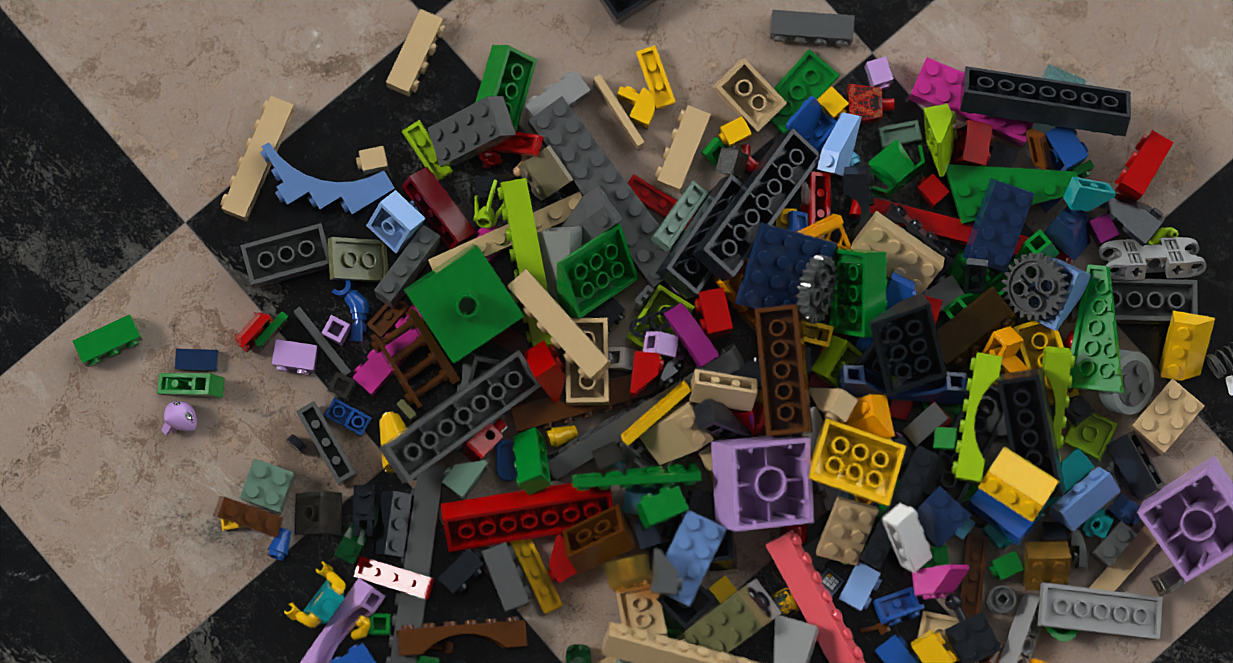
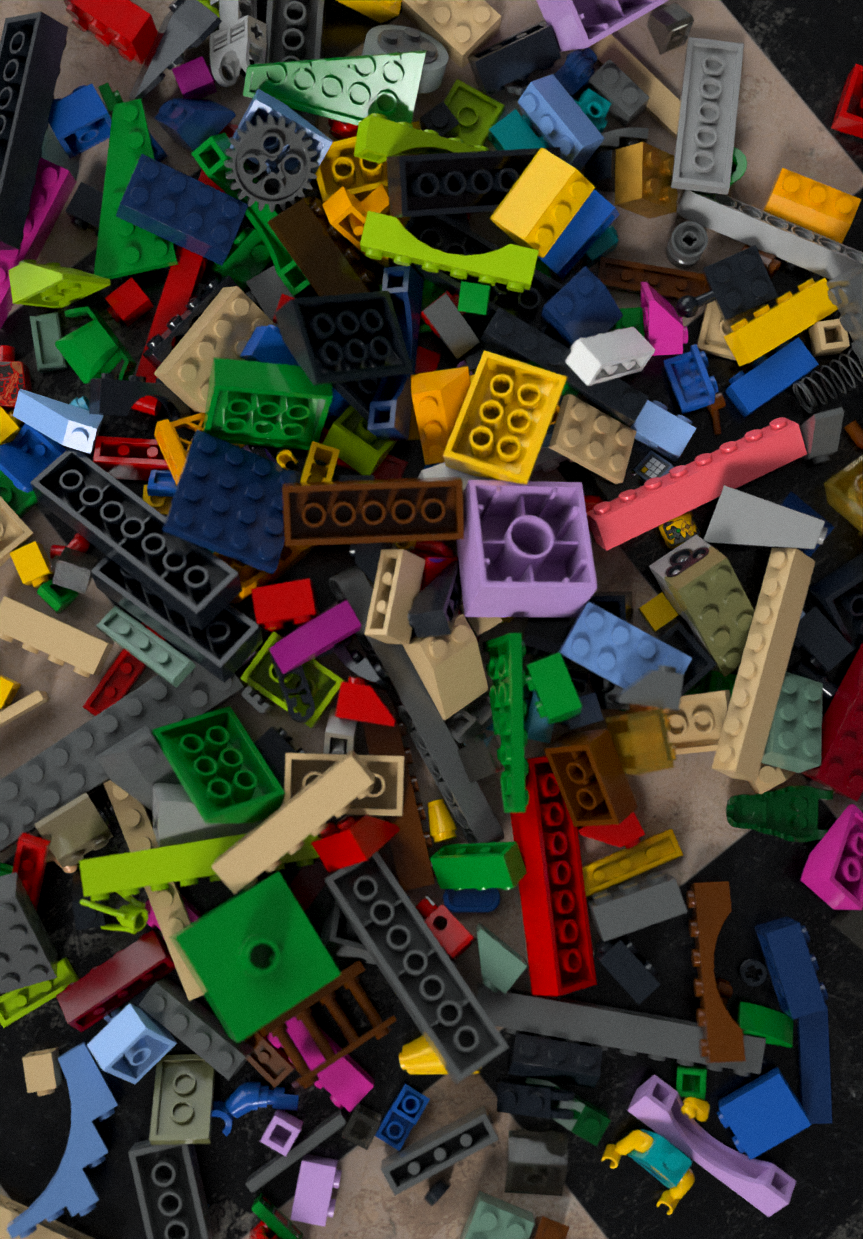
camera: 85 degrees left, 5 degrees up
blue cone [268,528,292,561] -> none
tile [354,556,434,599] -> none
olive tile [397,399,417,422] -> none
red plant [478,150,502,169] -> none
yellow tile [621,381,692,446] -> none
lavender brick [643,332,679,357] -> none
dark grey gear [797,255,838,324] -> none
tan slope [809,388,858,422] -> none
red slope [949,120,994,166] -> none
black plate [963,258,988,294] -> none
green brick [989,551,1024,581] -> none
dark orange tile [1026,128,1053,170] -> none
teal slope [1063,177,1116,212] -> none

